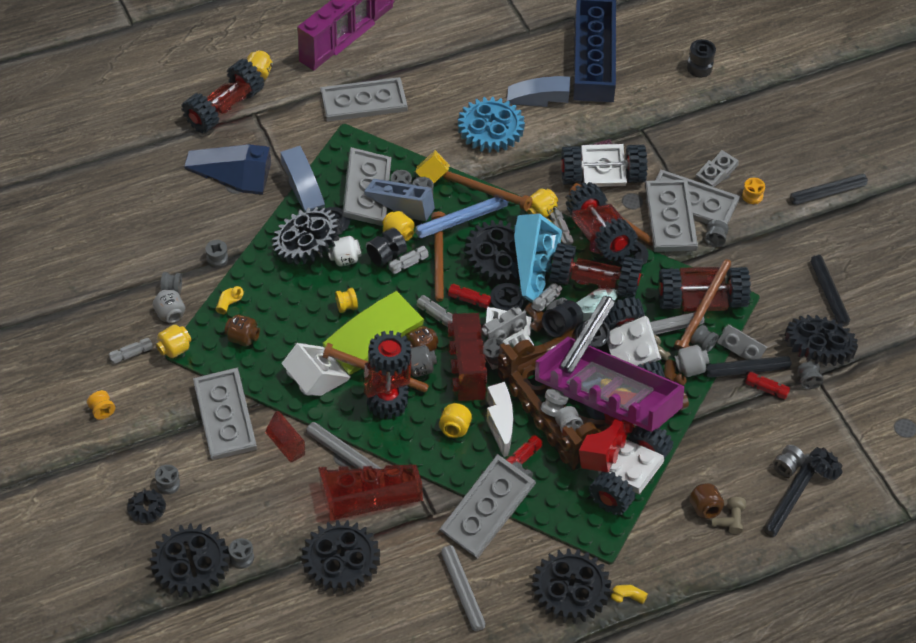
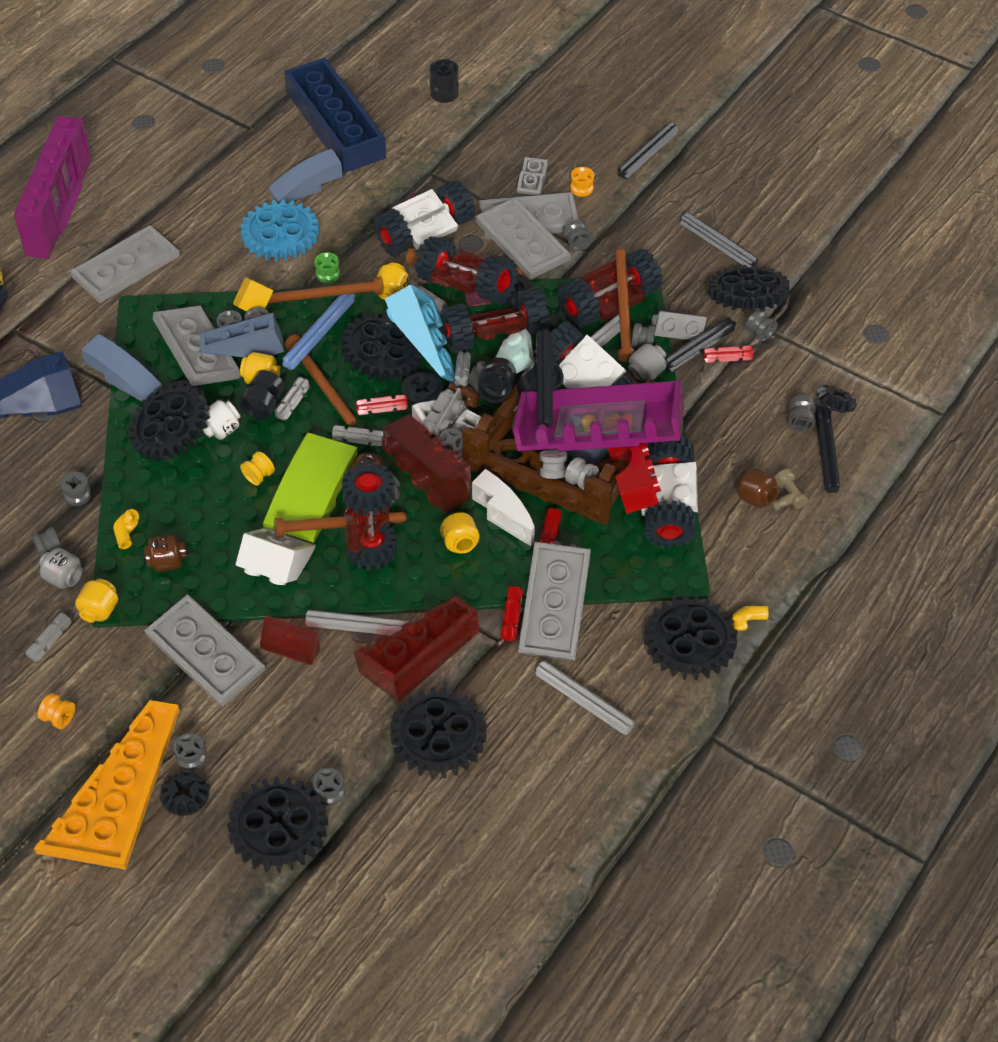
camera: 30 degrees left, 0 degrees up
none -> light orange wing [34,700,180,870]
none -> bright green wheel [314,252,340,283]
none -> red axle [501,586,523,642]

